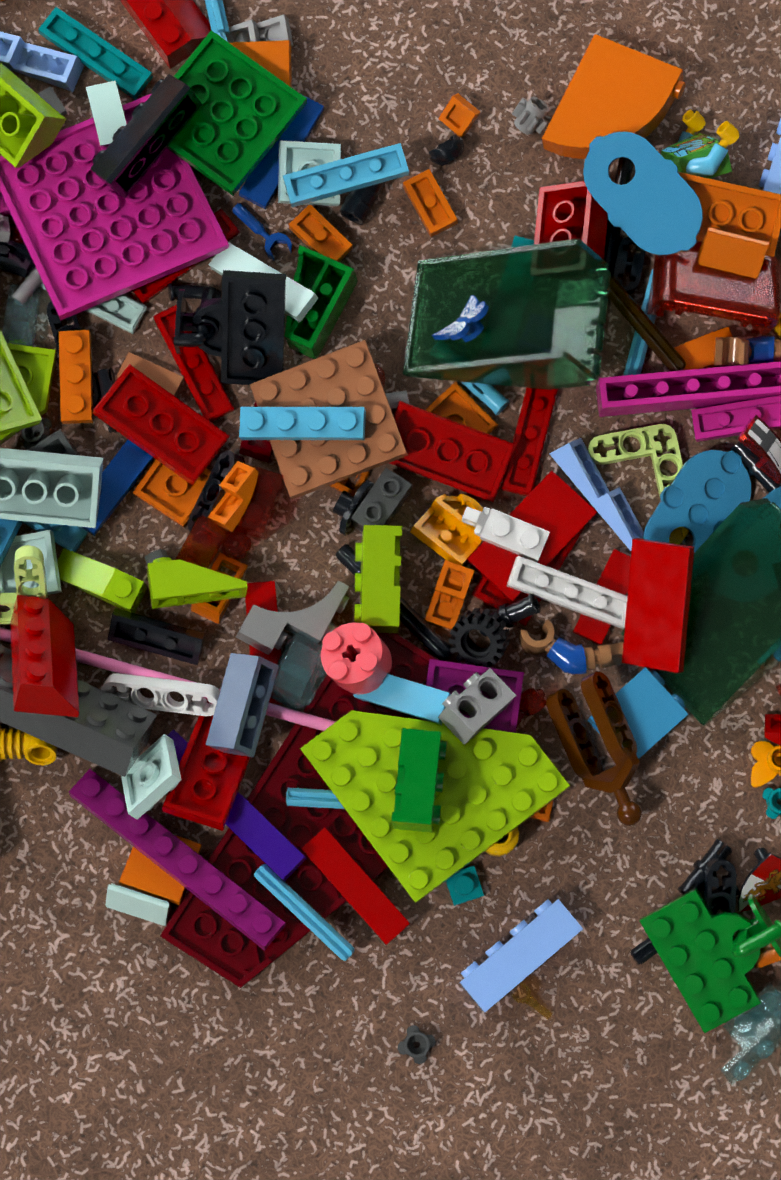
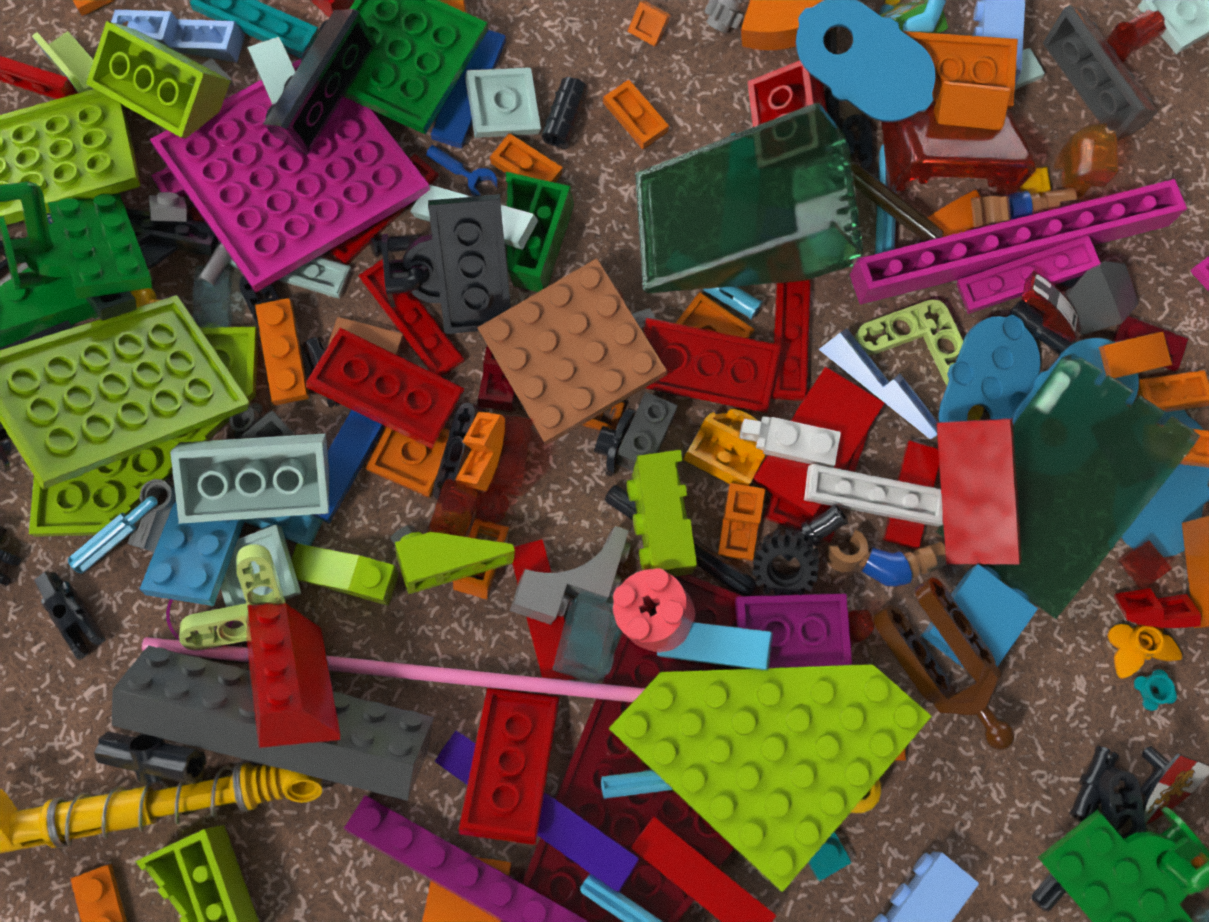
camera: 15 degrees left, 5 degrees down
white beam [101,673,220,716] -> none
black plate [108,608,206,665] -> none
light aqua plate [121,734,182,820] -> none
sand blue brick [205,653,279,757] -> none
medium azure plate [239,407,366,440] -> none
medium azure plate [283,143,409,207] -> none
green wedge [391,728,447,833] -> none
black plate [429,134,464,166] -> none
blue animal [431,295,489,342] -> none
light grey brick [438,668,517,745] -> none

